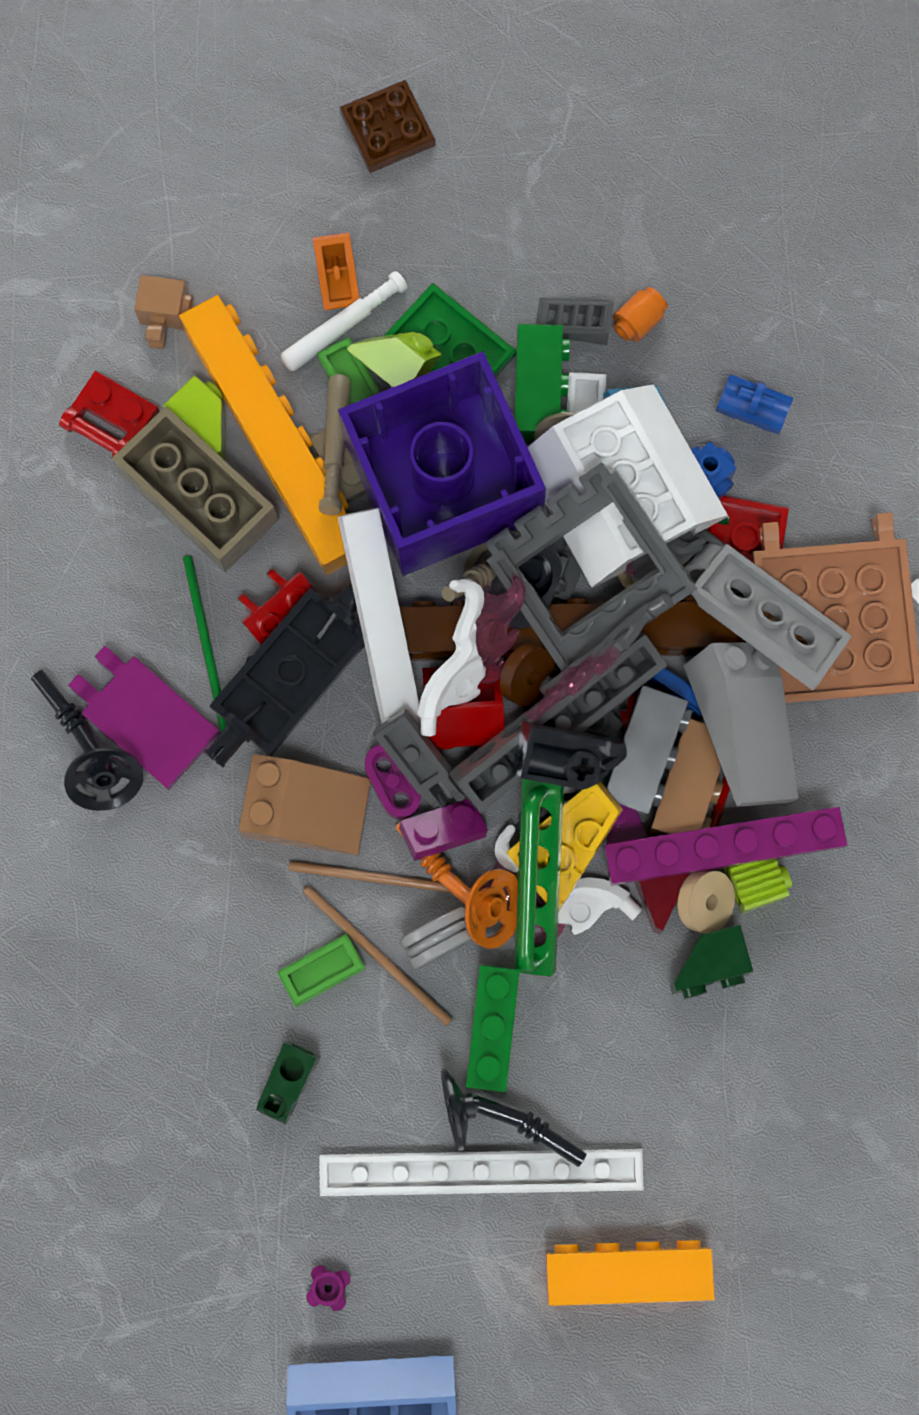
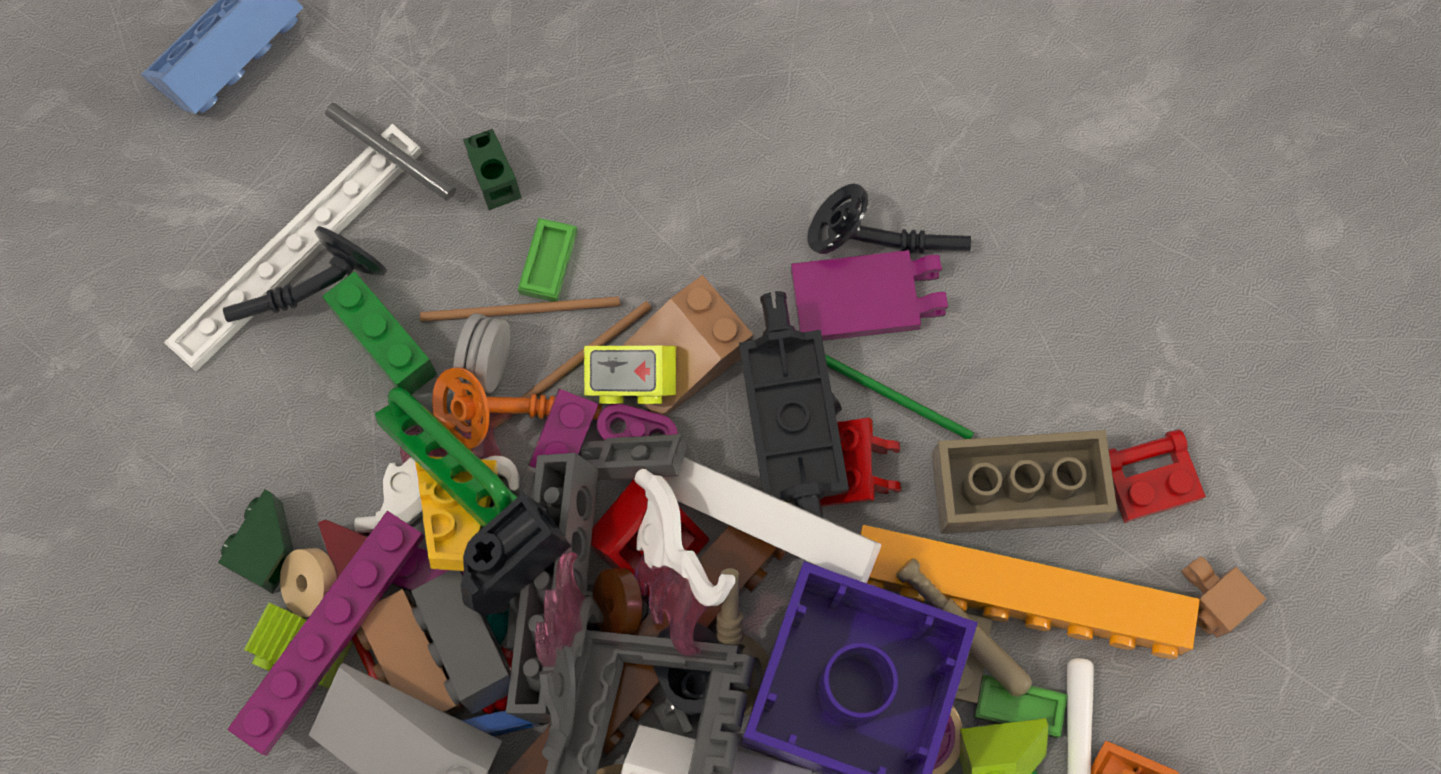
camera: 130 degrees right, 5 degrees down
lime slope [163,375,226,460] -> none
magenta plate [306,1265,351,1311] -> none
light orange brick [545,1240,715,1306] -> none
none -> dark grey bar [325,103,456,201]
none -> brick [584,345,676,404]

